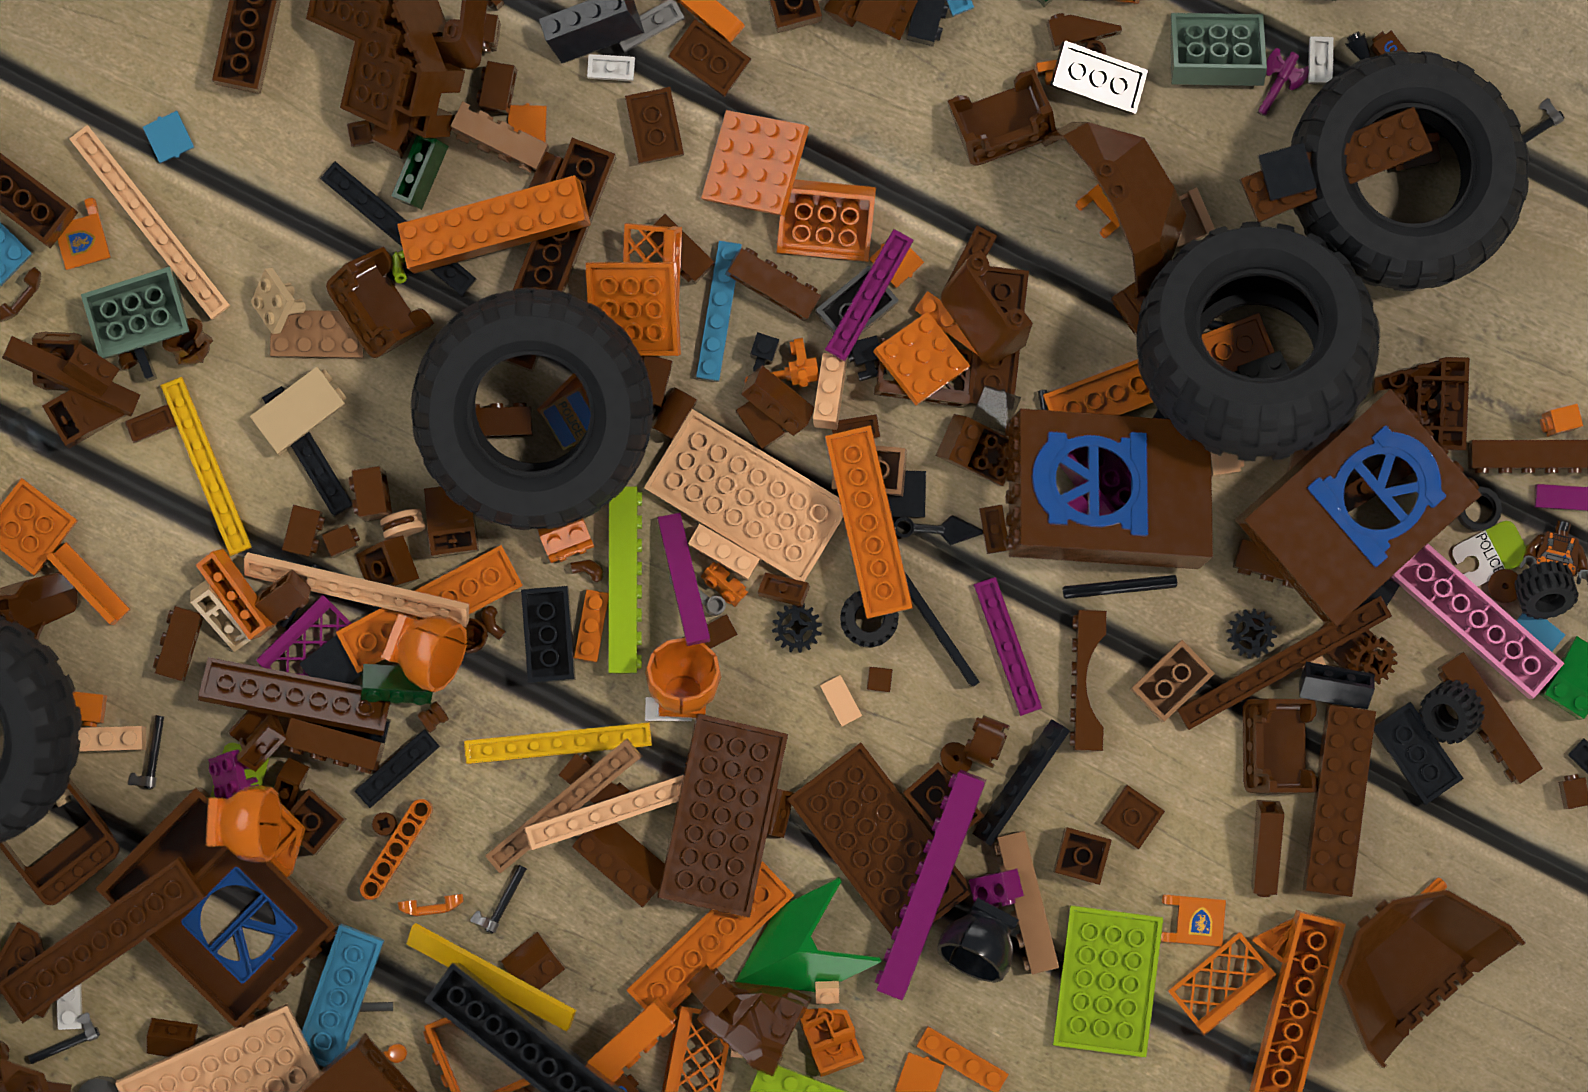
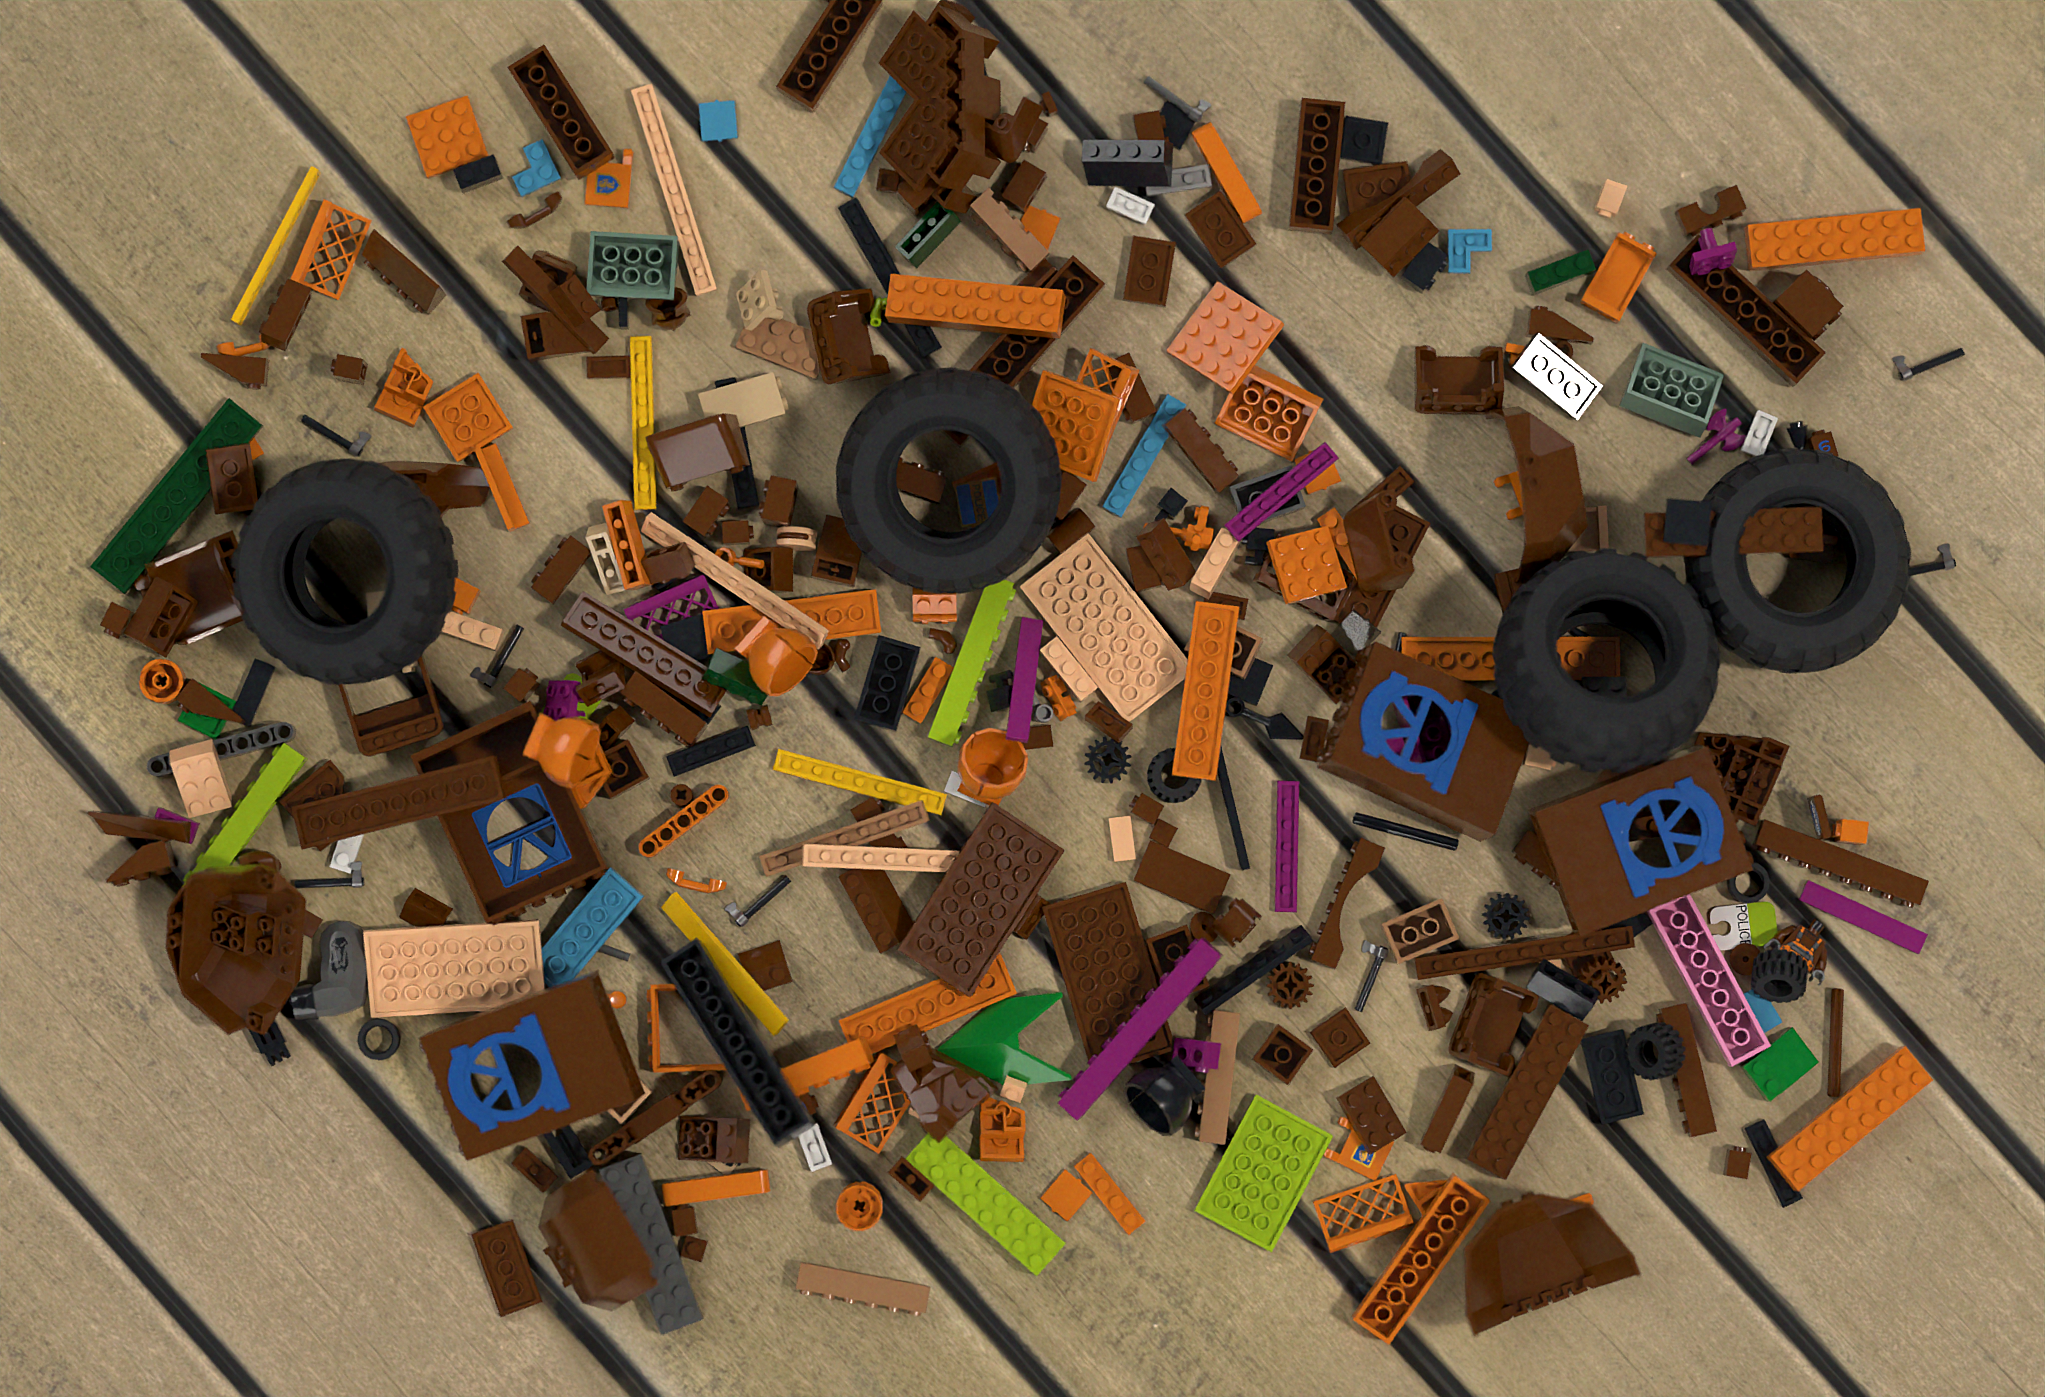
camera: 20 degrees right, 0 degrees up
none -> reddish brown brick [503,668,540,704]
none -> reddish brown windscreen [645,413,750,492]
none -> orange piece [715,547,764,569]
none -> dark azure plate [834,76,907,198]
none -> black brick [987,670,1013,712]
none -> reddish brown brick [1129,793,1164,825]
none -> reddish brown tile [1133,840,1231,915]
none -> reddish brown gear [1266,962,1314,1009]
none -> reddish brown plate [1336,1076,1407,1155]
none -> black piece [1354,940,1389,1012]
none -> reddish brown tile [1416,985,1453,1031]
none -> reddish brown tile [1807,794,1832,840]

